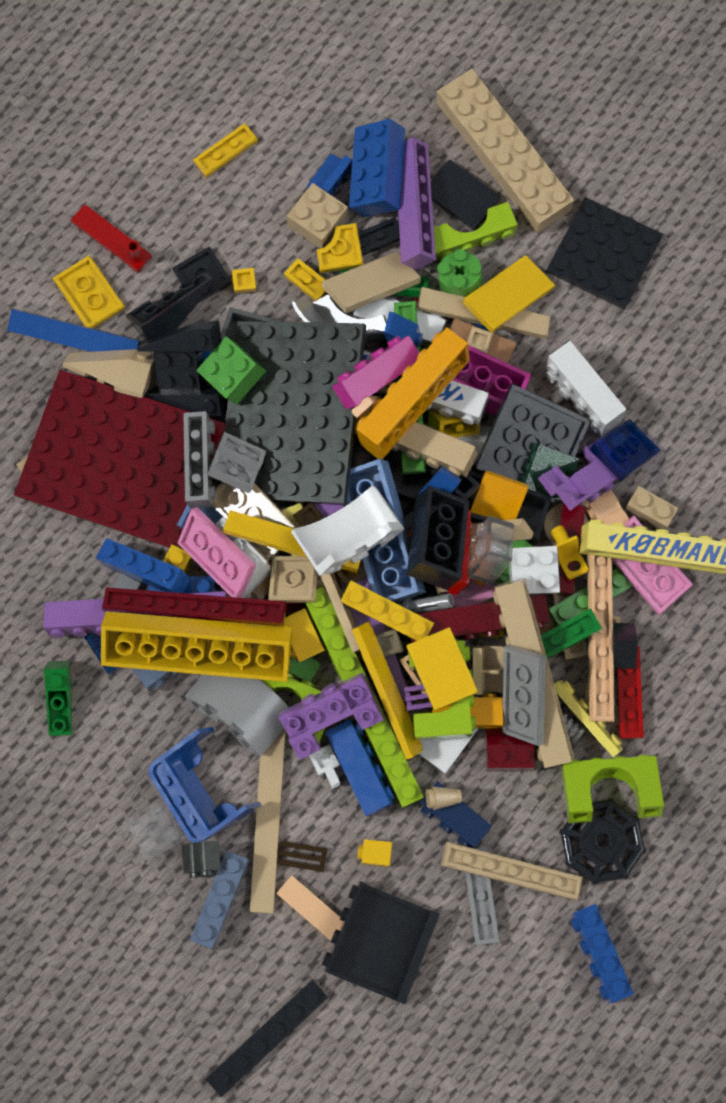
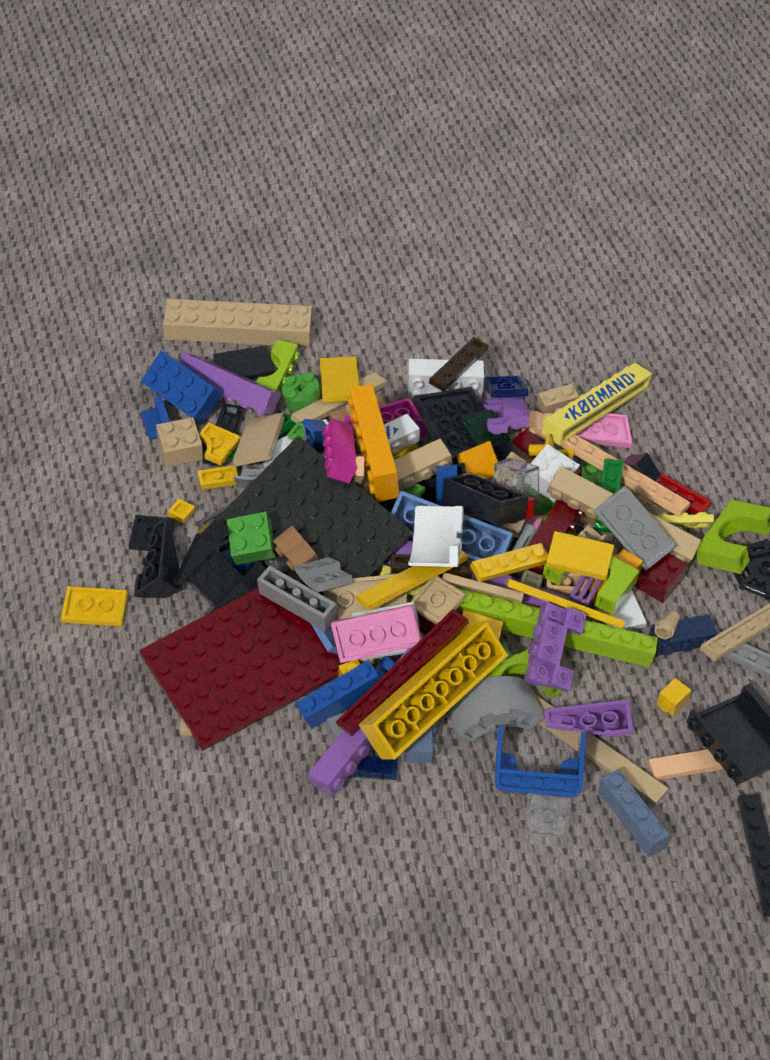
camera: 55 degrees left, 25 degrees down
blue tile [7,309,141,352] -> none
green slope [44,661,72,736] -> none
tan wedge [63,349,155,398] -> none
red piece [71,204,152,273] -> none
pearl dark grey brick [182,841,220,878] -> none
yellow tile [193,123,258,178] -> none
dark brown tile [277,841,327,873] -> none
white plate [309,744,340,789] -> none
blue brick [326,719,396,816] -> none
black plate [546,197,664,310] -> none
none -> medium nougat brick [273,526,319,572]
none -> dark brown tile [429,337,489,391]
none -> medium lavender wedge [544,699,634,736]

